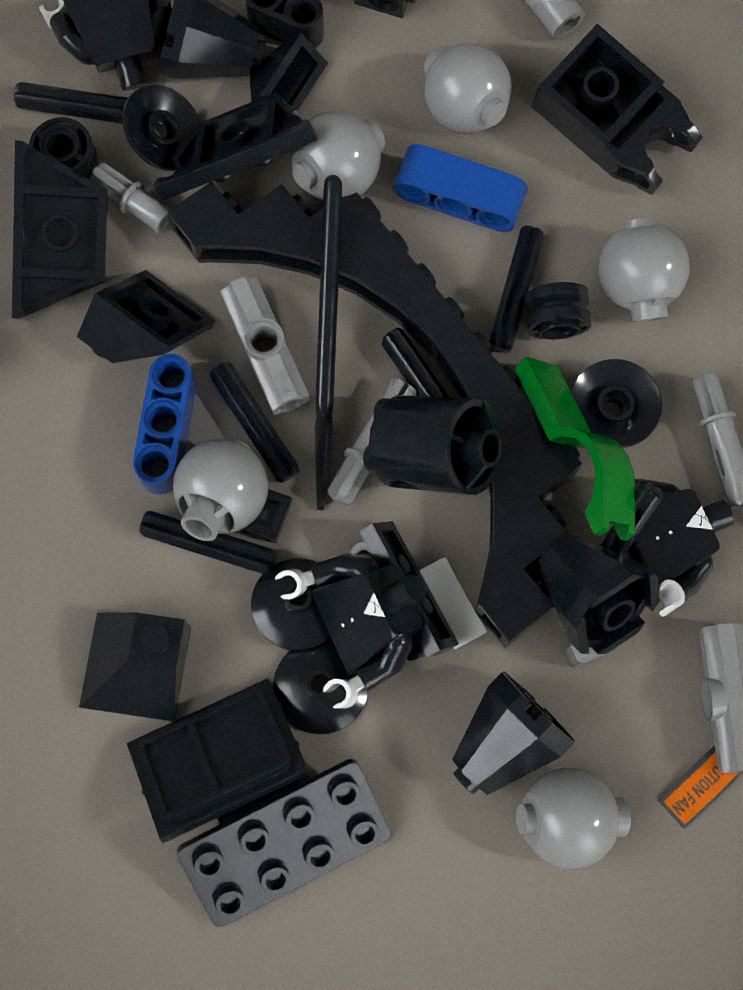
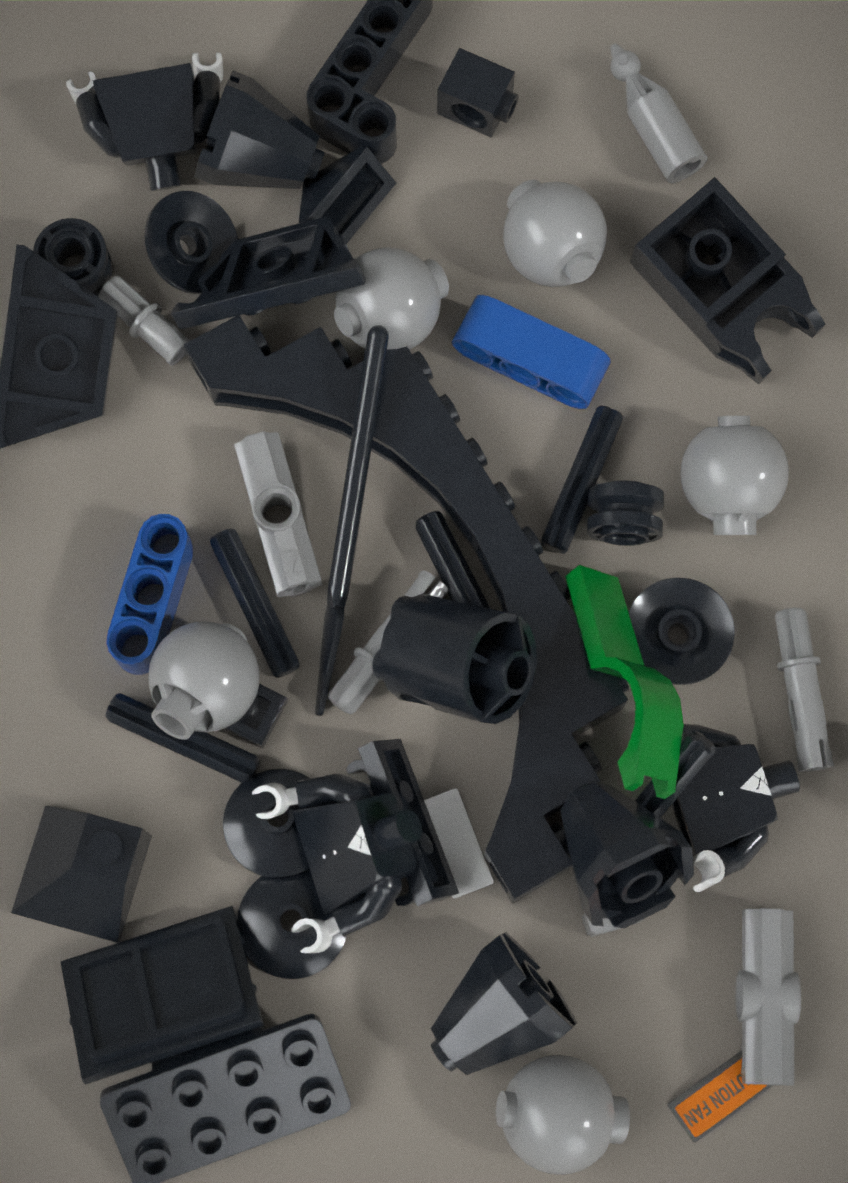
camera: 10 degrees right, 0 degrees up
black axle [14,82,128,124] -> none
black slope [77,270,216,363] -> none

